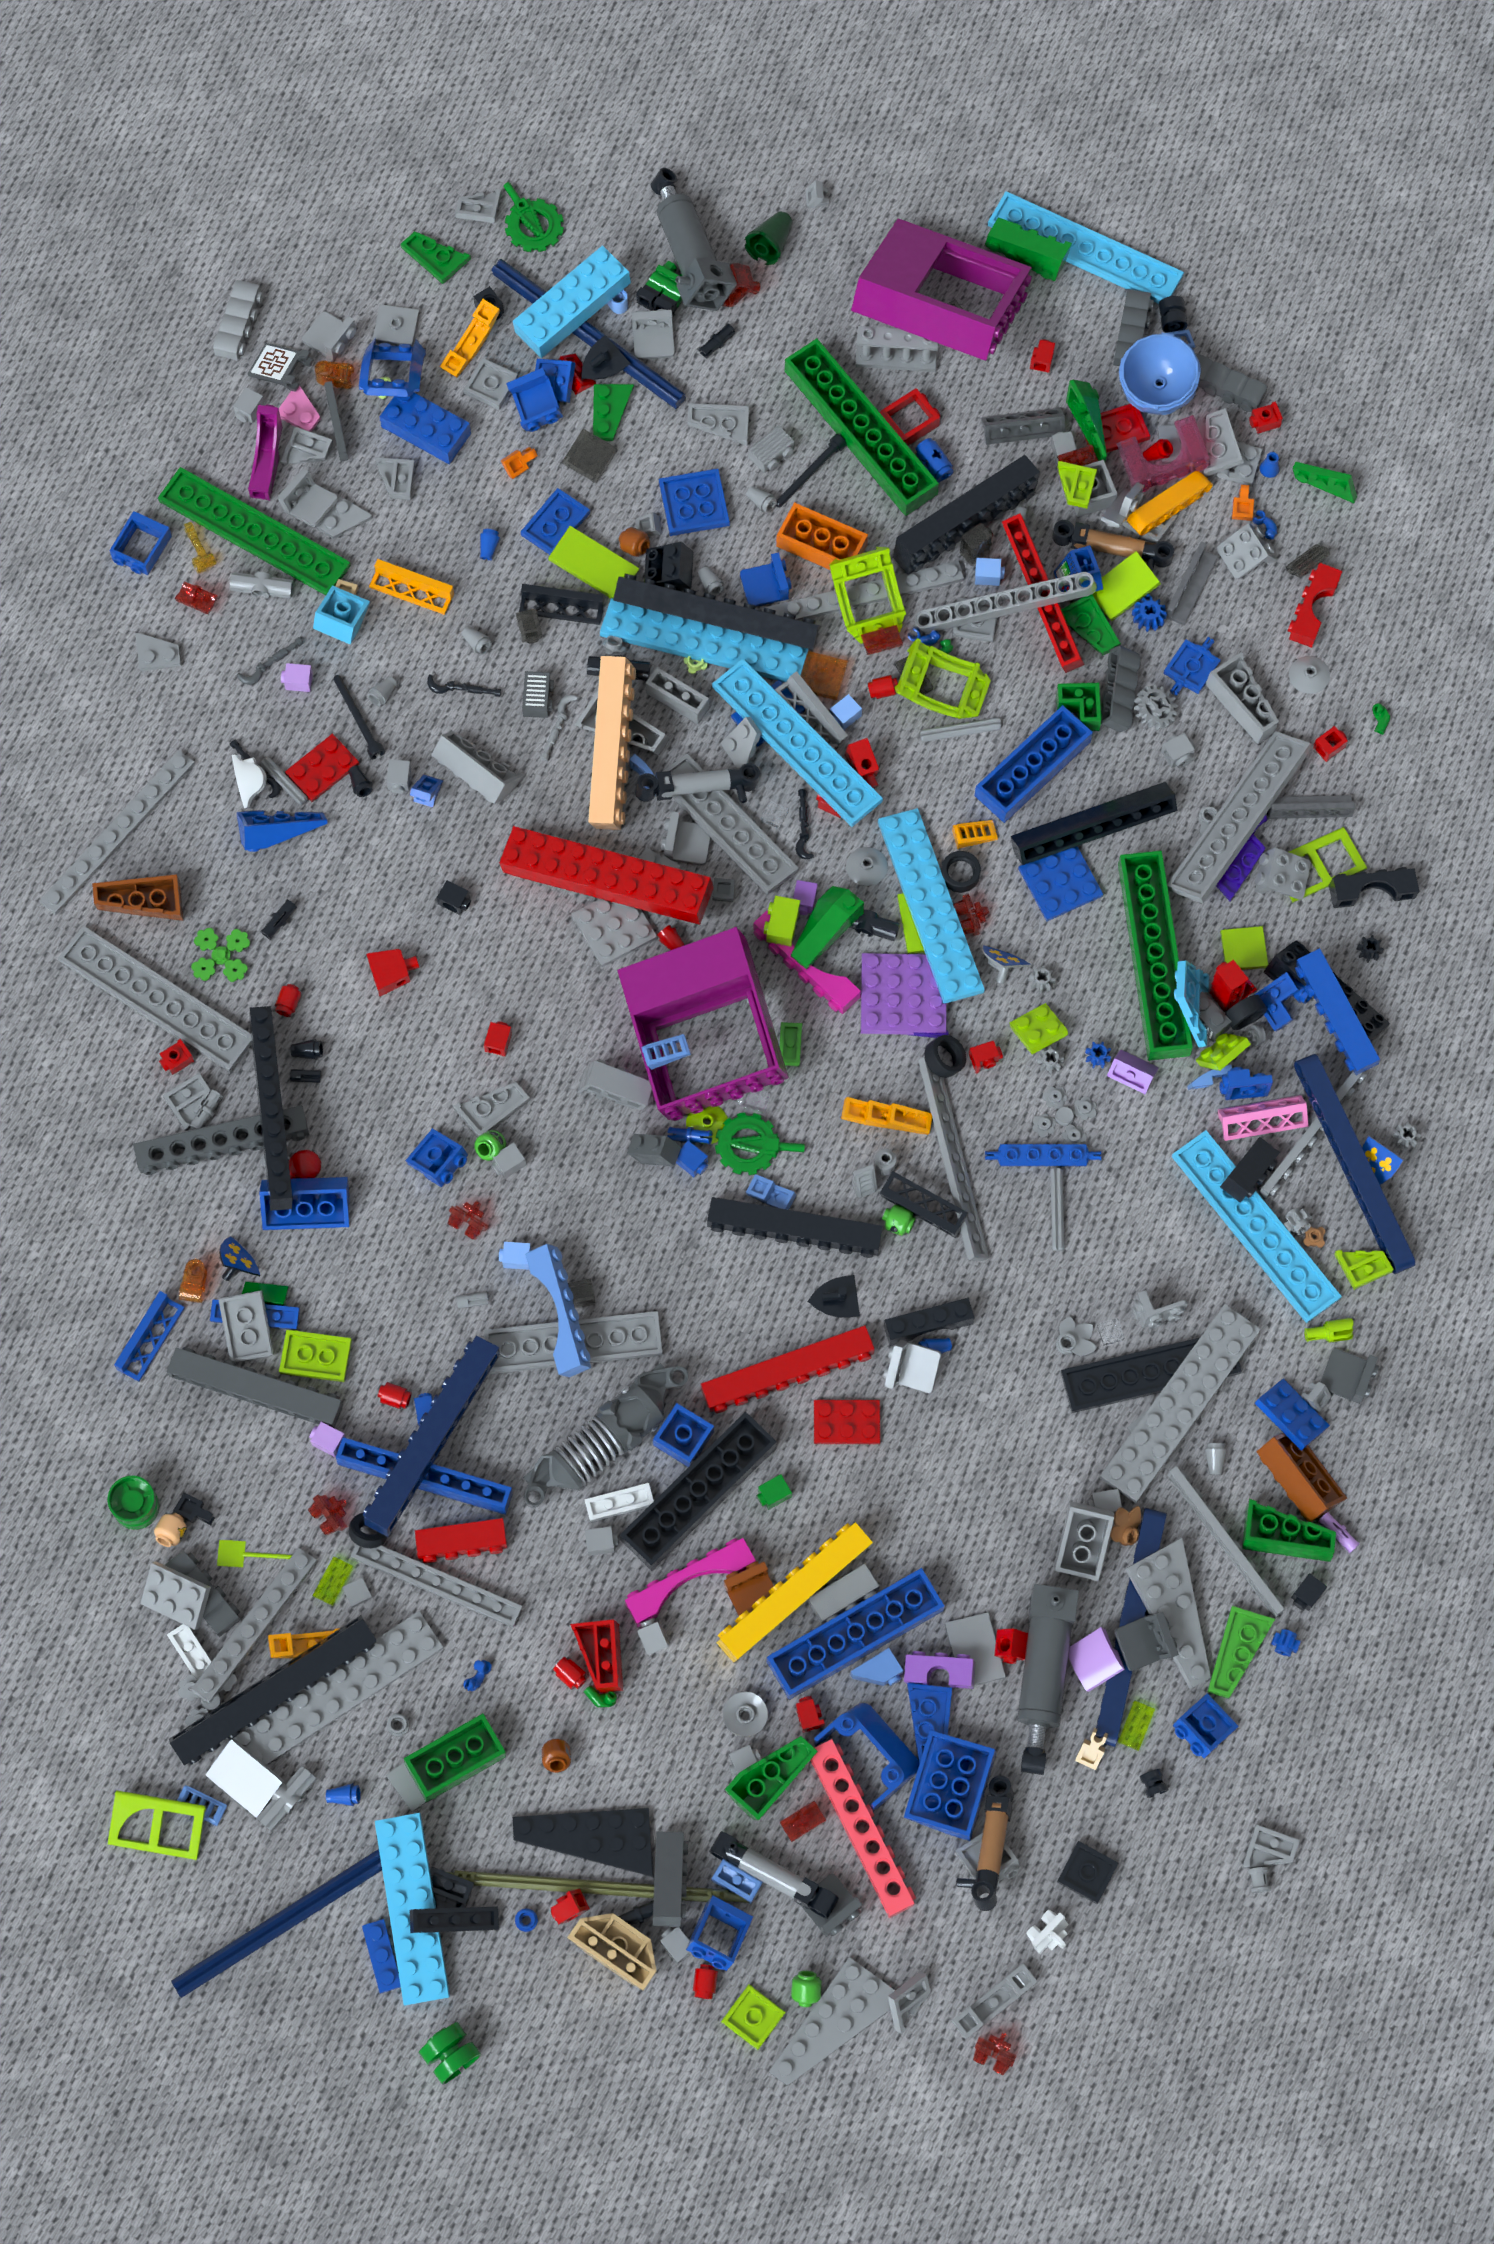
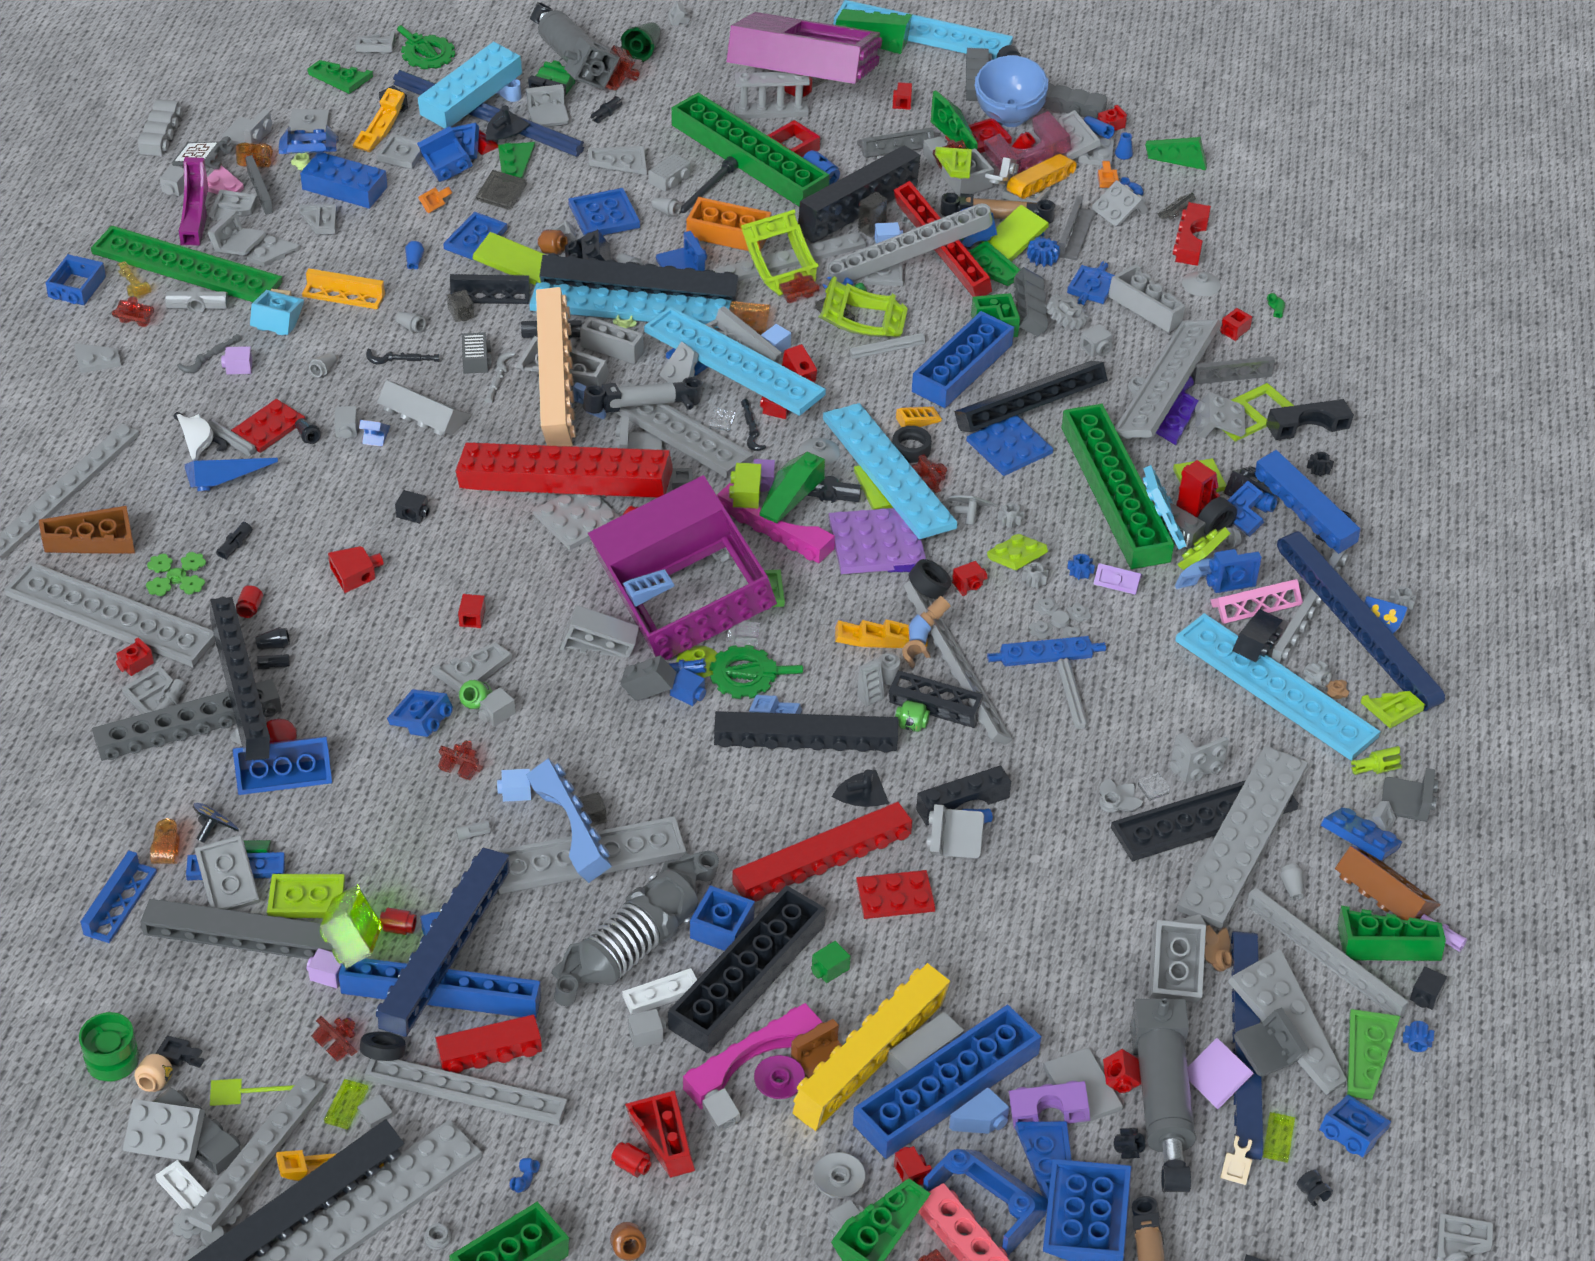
camera: 10 degrees left, 25 degrees down
black piece [333,675,386,760] -> none
green arm [583,1685,617,1708] -> none
red brick [868,675,898,699] -> none
none -> clear neon green brick [320,884,383,968]
none -> magenta dish [754,1055,805,1099]
none -> medium nougat piece [902,596,951,668]
none -> blue piece [1083,116,1114,139]
none -> black gear [1113,1128,1146,1159]

